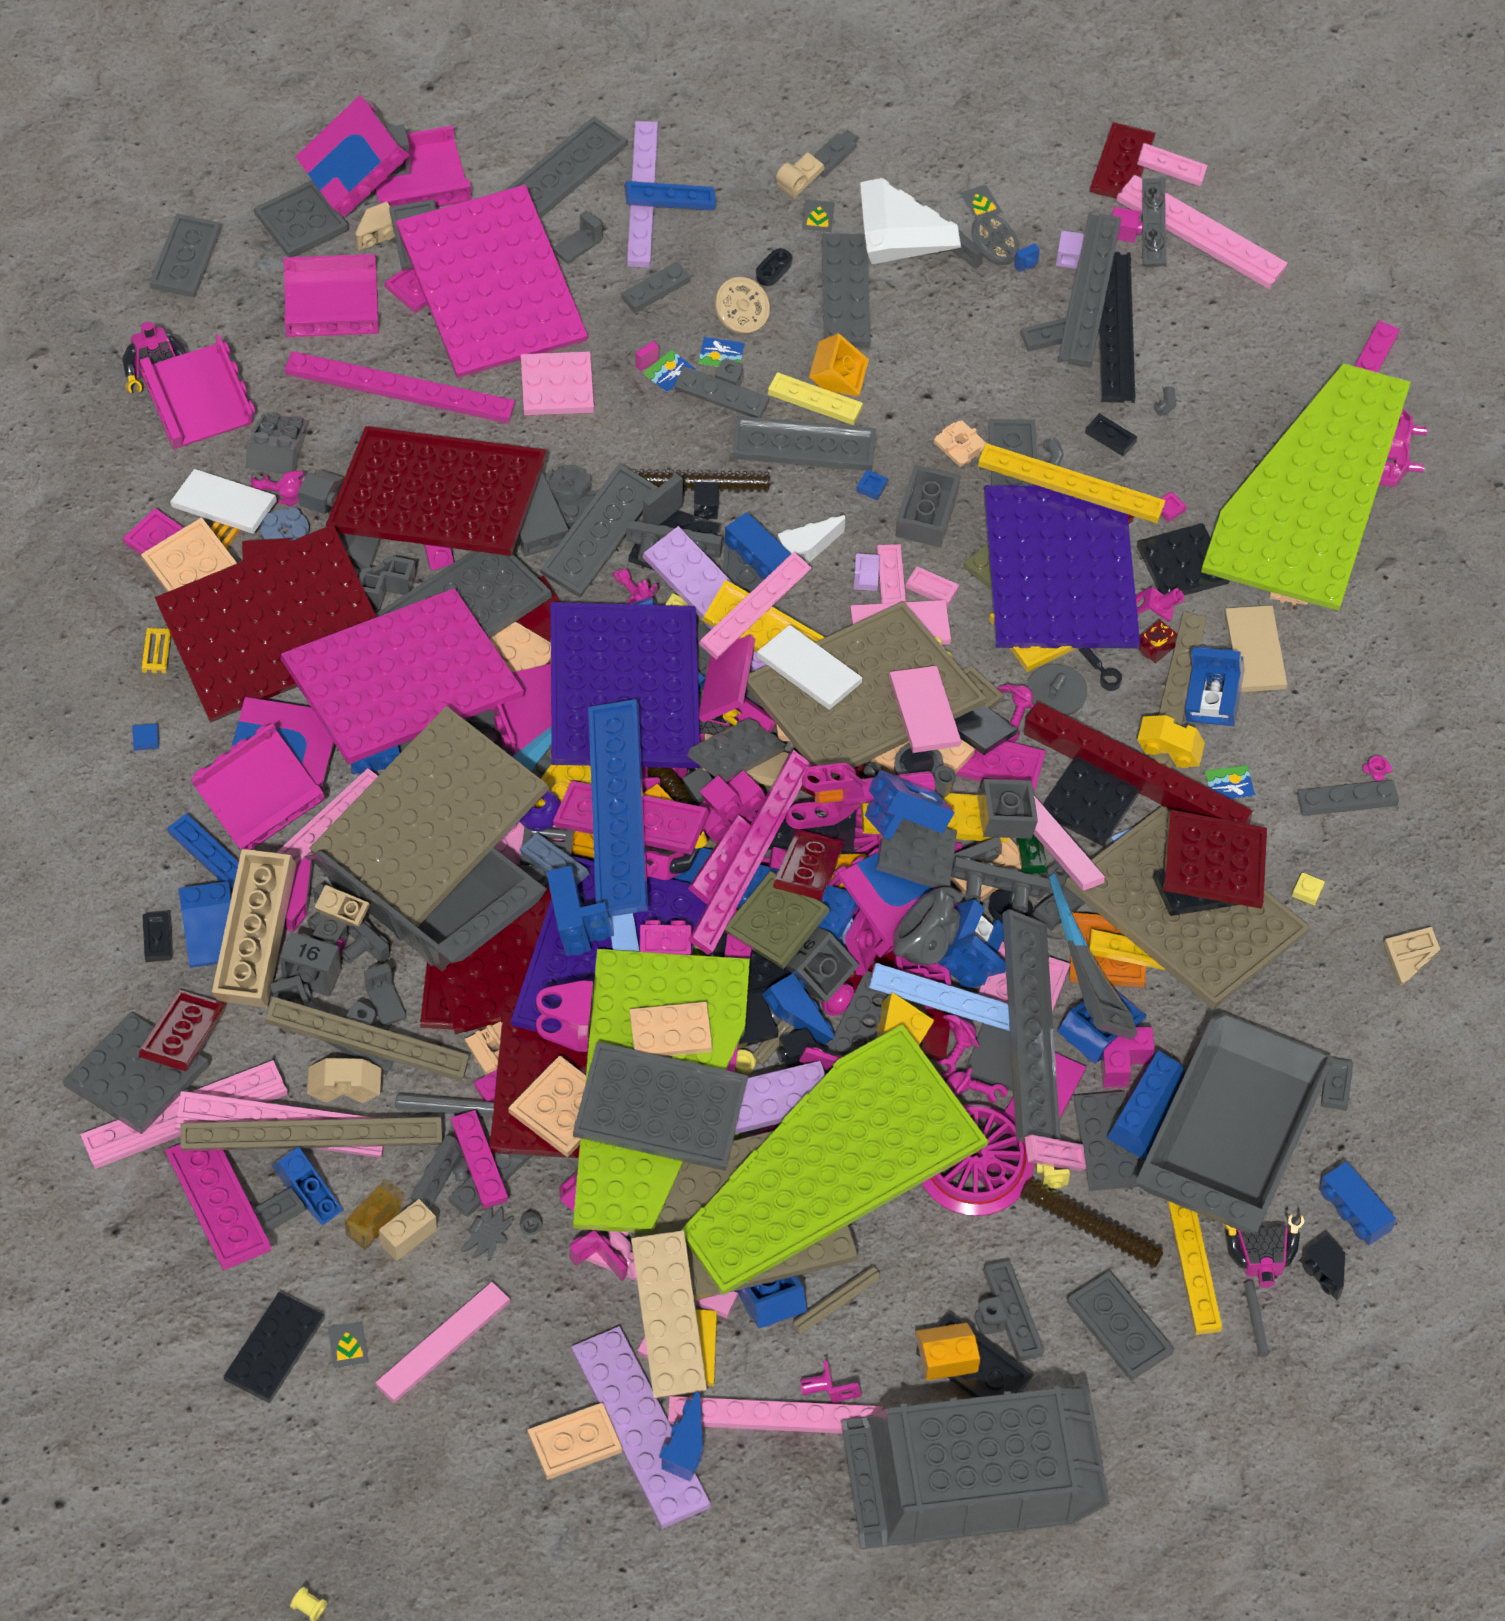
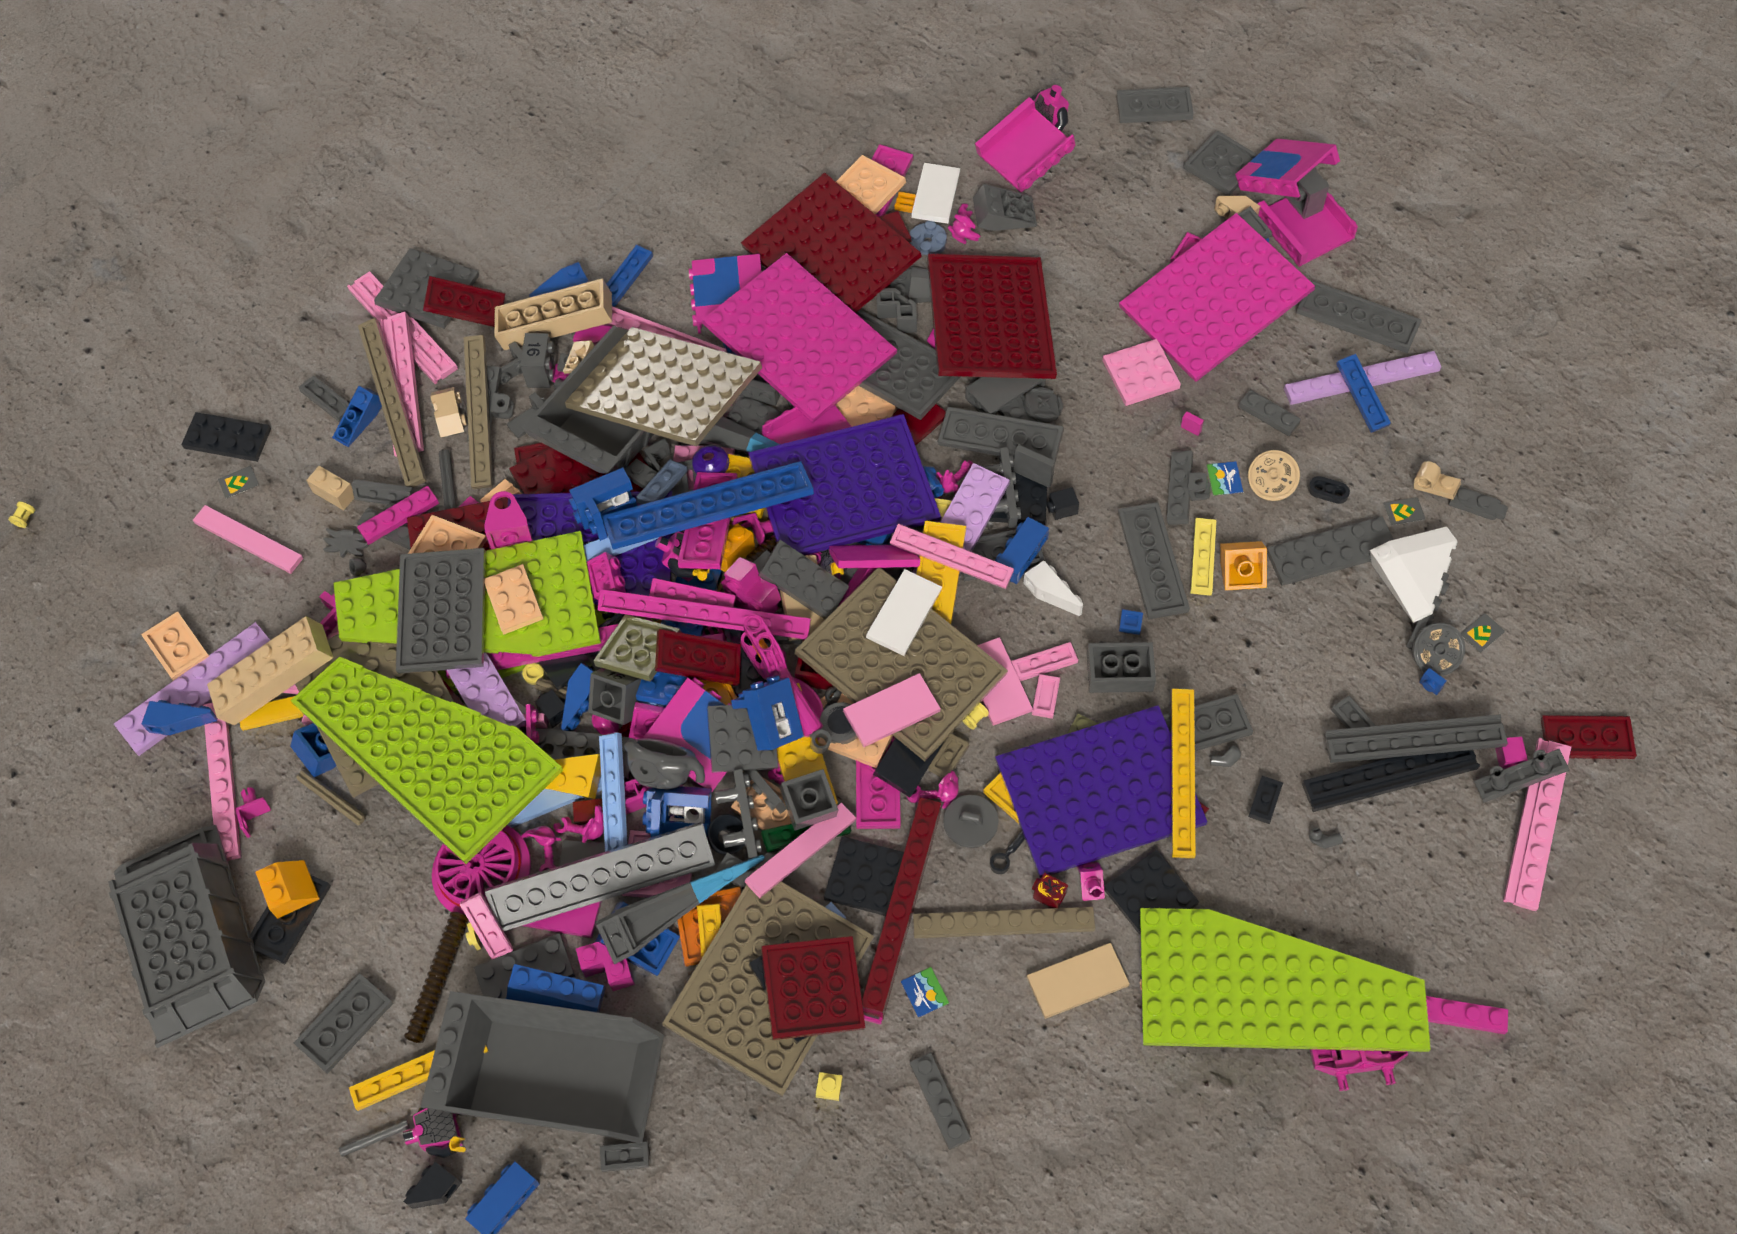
camera: 80 degrees right, 5 degrees up
blue tile [132,724,159,751] -> none
yellow tile [142,628,171,674] -> none
black plate [142,912,171,962] -> none
dark pink plate [165,1144,272,1271] -> none
dark pink panel [191,723,326,851] -> none
dark pink panel [283,254,379,337] -> none
dark pink plate [285,351,515,424] -> none
dark grey brick [298,469,344,514] -> none
clear yellow brick [345,1186,400,1250] -> none
dark grey bracket [553,210,602,263] -> none
dark brown piece [632,469,770,493] -> none
sticker [643,350,696,392] -> none
lavender panel [854,554,880,591] -> none
light nougat piece [934,420,986,467] -> none
dark grey plate [974,1261,1044,1362] -> none
lavender panel [1056,231,1084,269] -> none
bright pink tile [1137,143,1207,186] -> none
yellow brick [1137,715,1205,768] -> none
dark pink tile [1160,491,1187,522] -> none
blue brick [1185,647,1245,726] -> none
dark pink plate [1363,756,1392,782] -> none
tan wing [1383,927,1440,986] -> none

